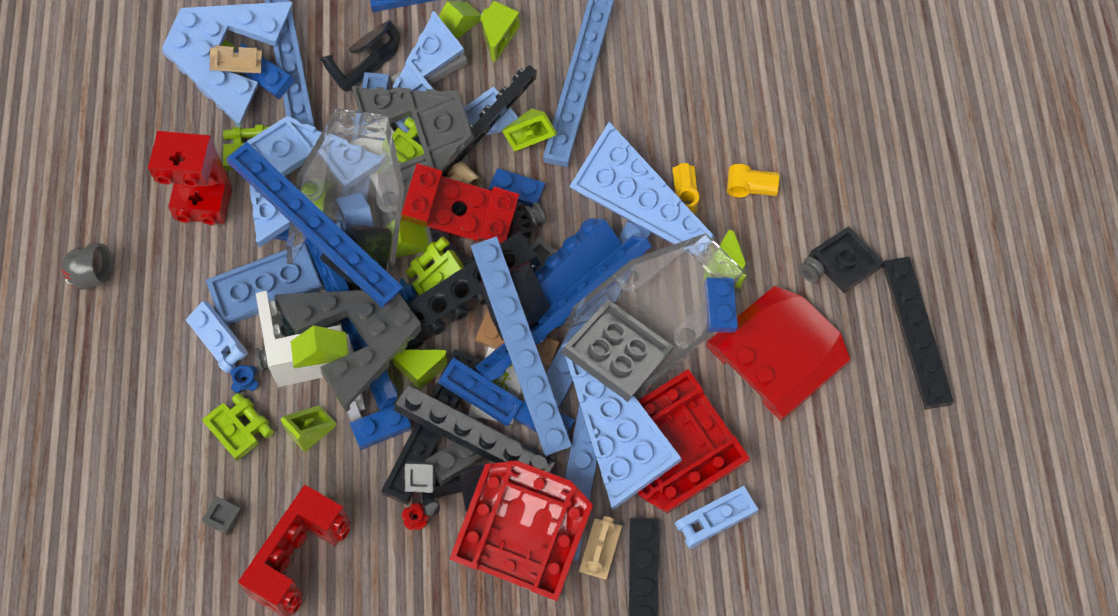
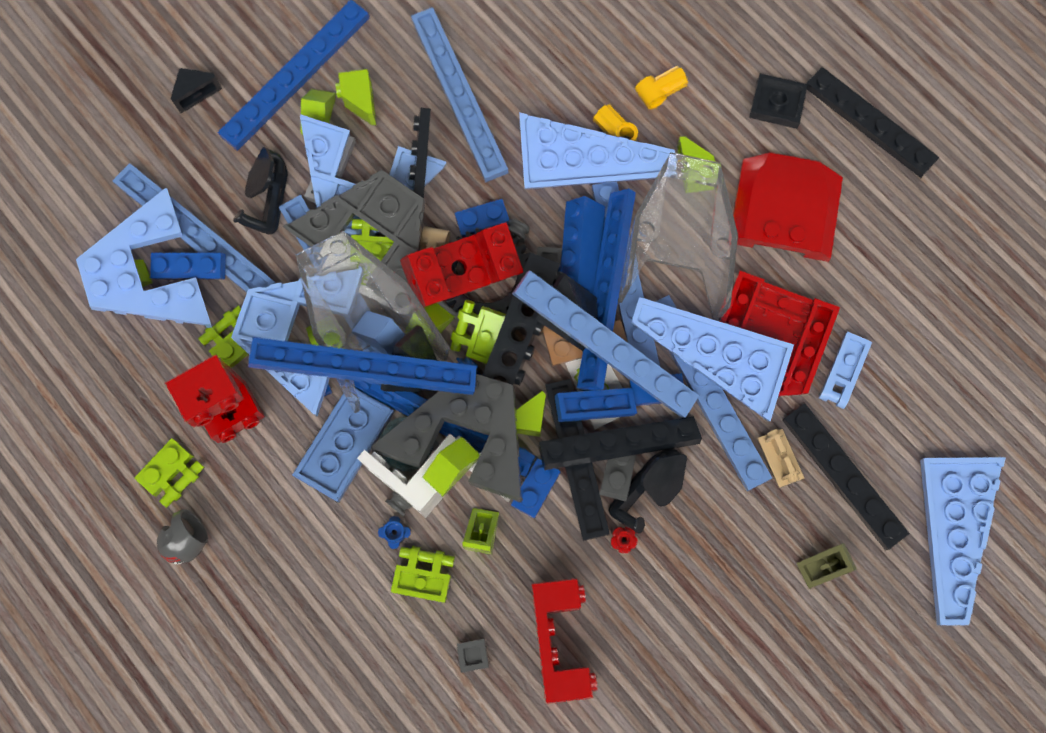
camera: 35 degrees left, 10 degrees up
light blue plate [186,301,248,373] -> none
tan hinge [210,45,262,73] -> none
plate [405,461,435,493] -> none
red wedge [449,461,593,601] -> none
lime slope [502,108,557,152] -> none
plate [561,299,674,402] -> none
blue plate [704,277,738,333] -> none
dark grey bush [798,257,825,283] -> none
none -> lime plate [134,438,205,508]

